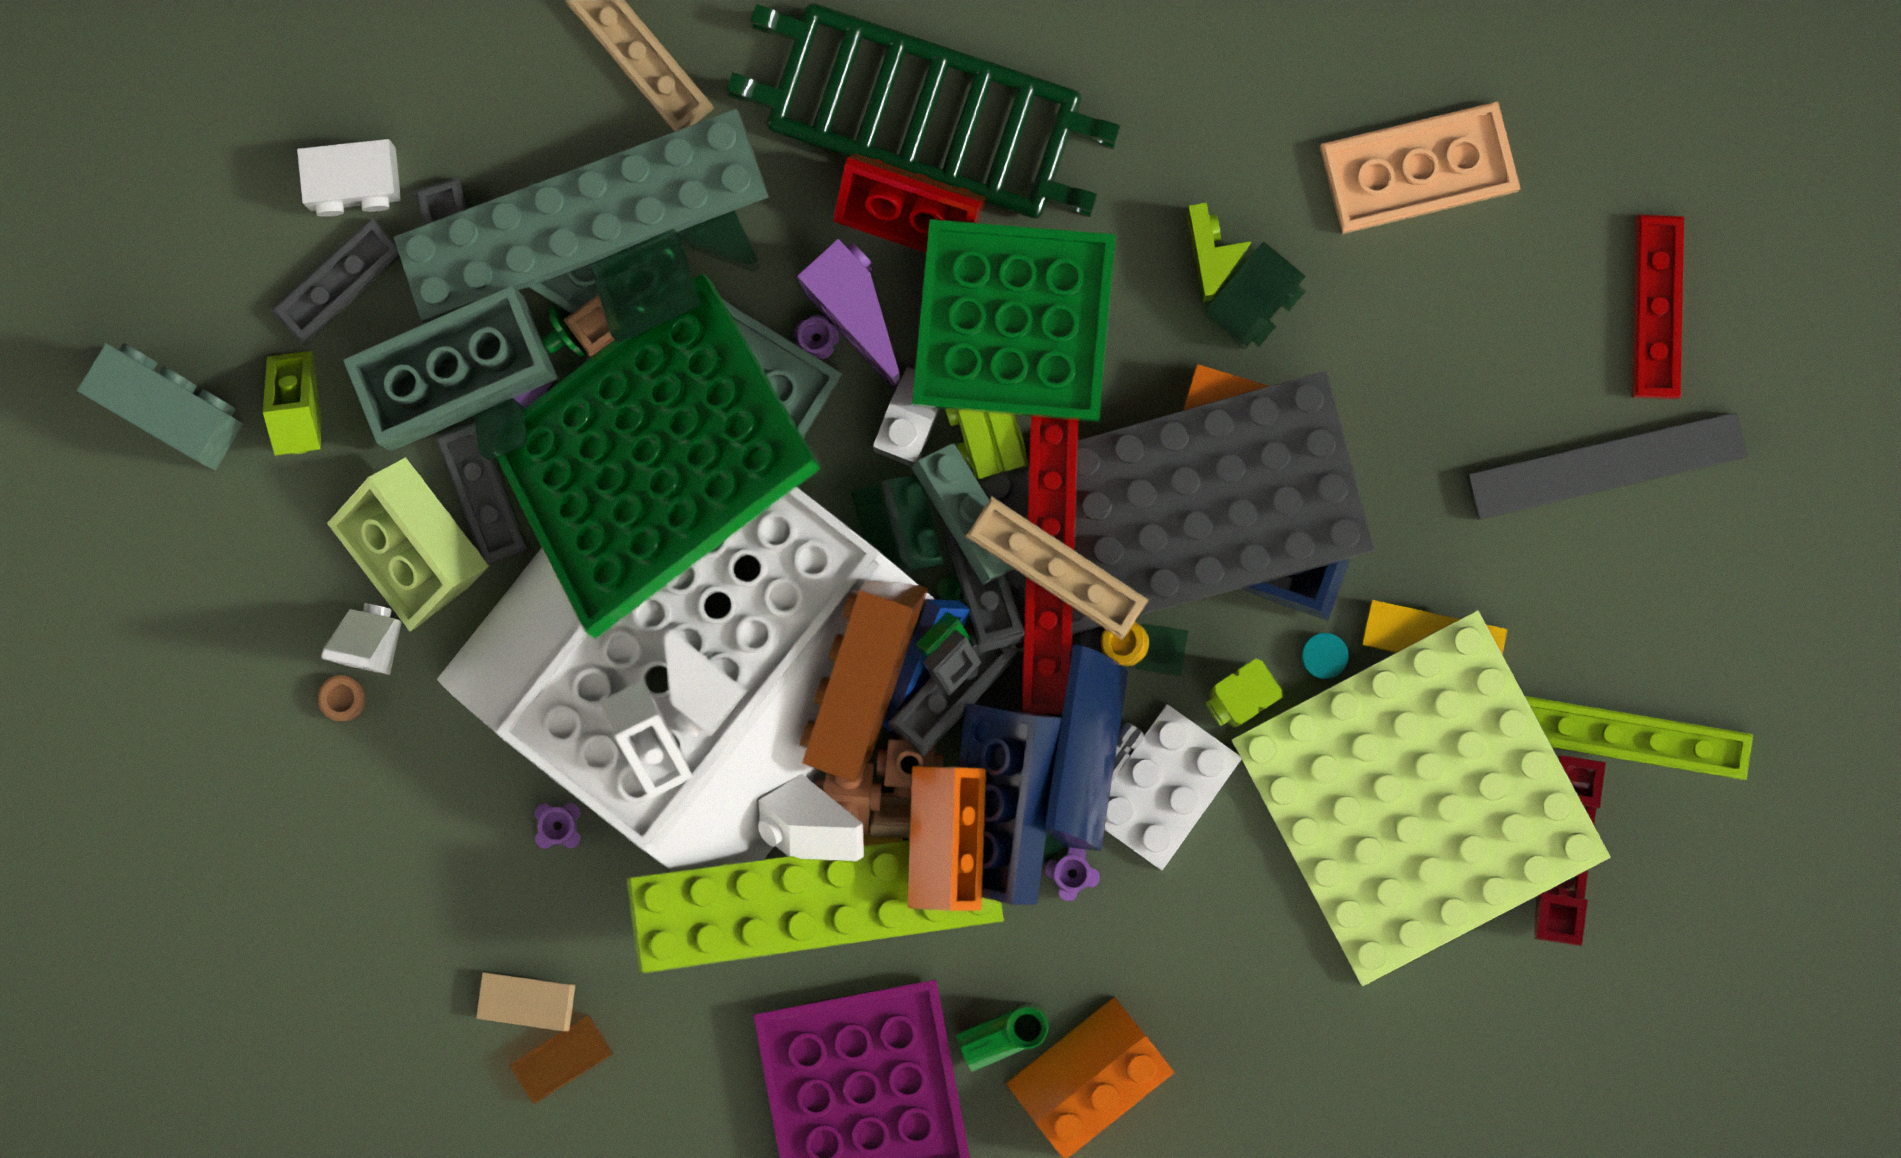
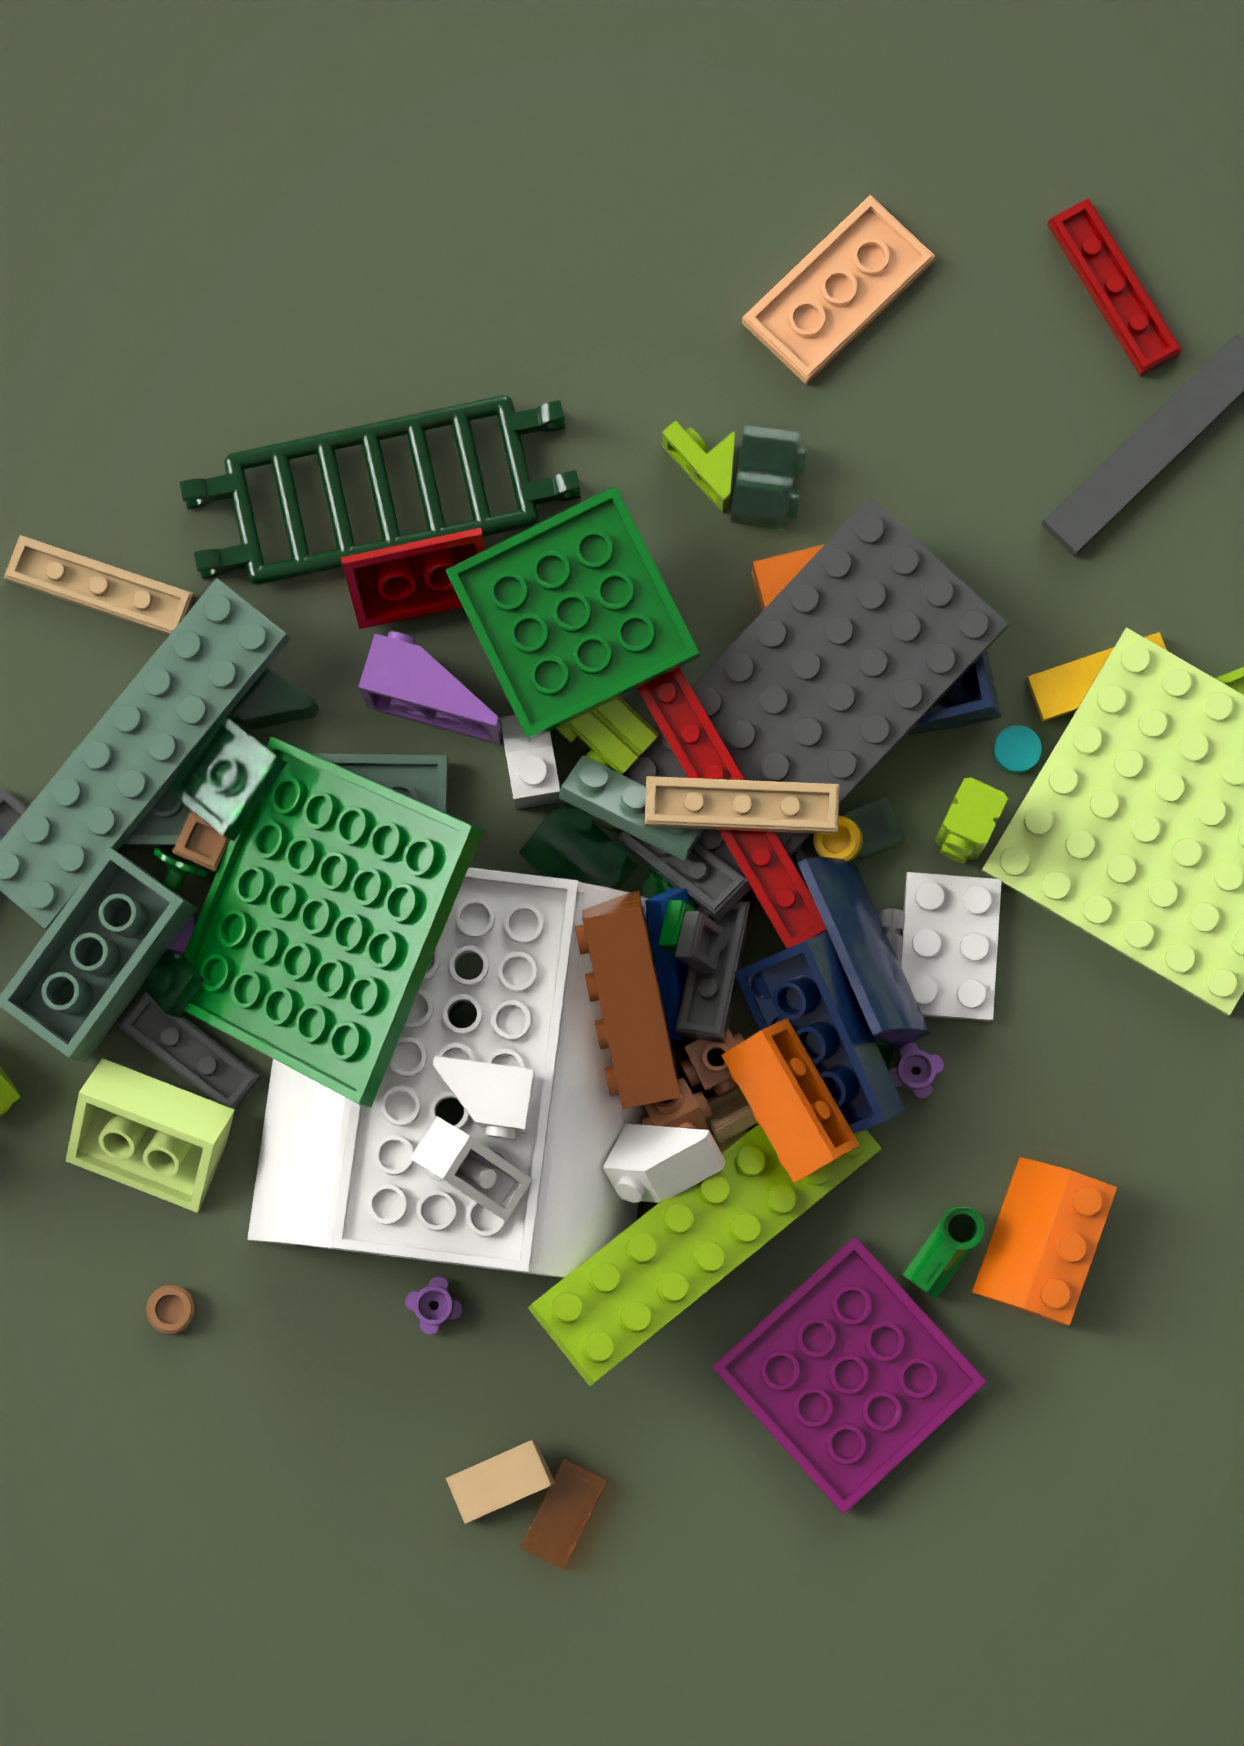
camera: 30 degrees left, 5 degrees down
white slope [322,603,402,675] -> none
medium lavender plate [794,315,839,360] -> none

